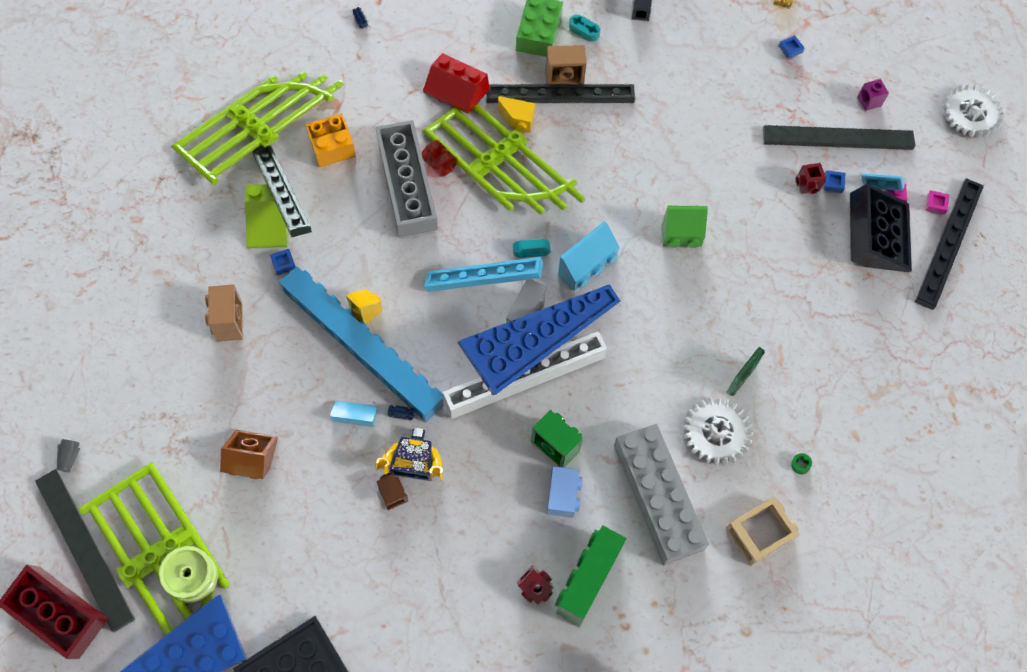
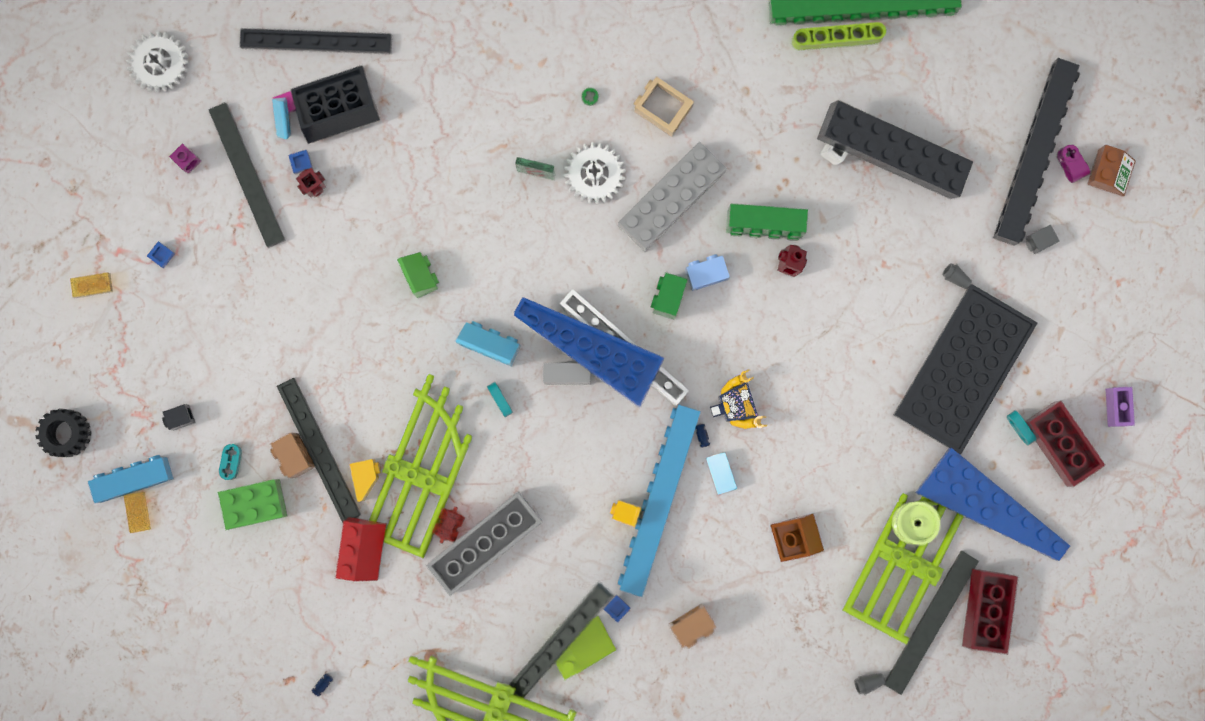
camera: 110 degrees left, 20 degrees up
light orange slope [305,113,356,168] -> none
reddish brown window [376,473,408,511] -> none
medium azure plate [424,257,543,292] -> none
dark pink plate [926,190,950,214] -> none

